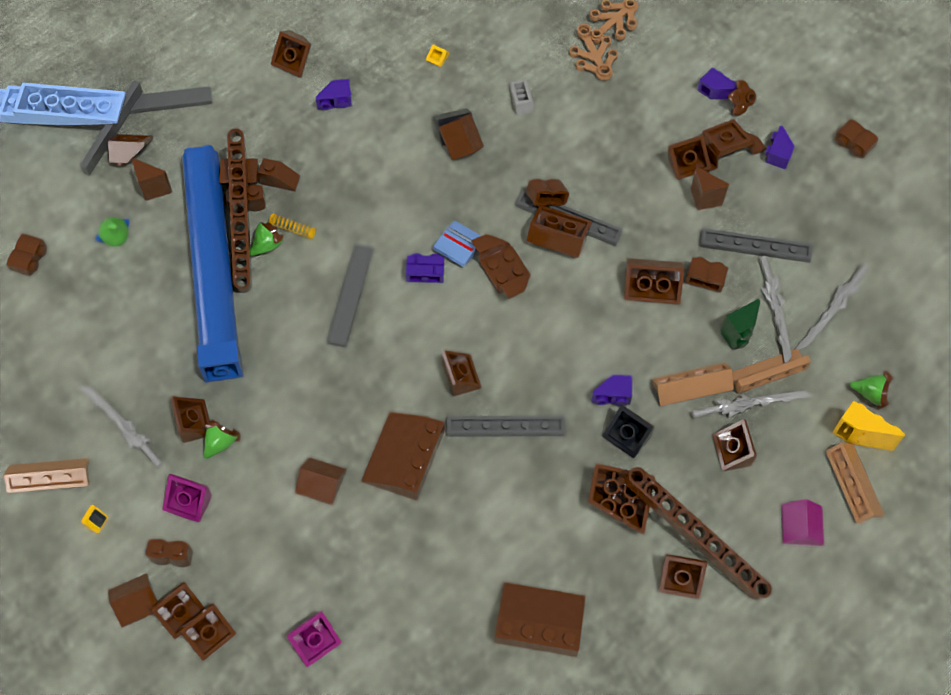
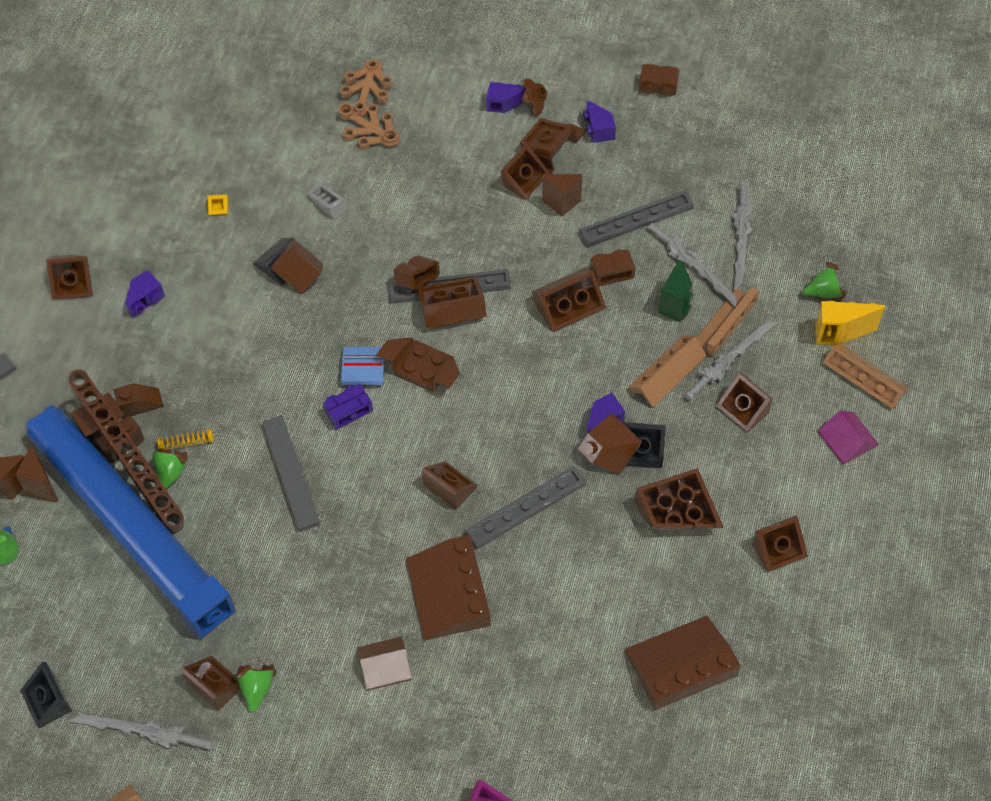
camera: 30 degrees left, 5 degrees down
magenta slope [162,473,212,523] -> none
reddish brown beam [624,467,772,601] -> none
none -> reddish brown slope [16,447,59,503]
none -> black slope [21,662,72,728]
none -> reddish brown slope [578,413,642,474]

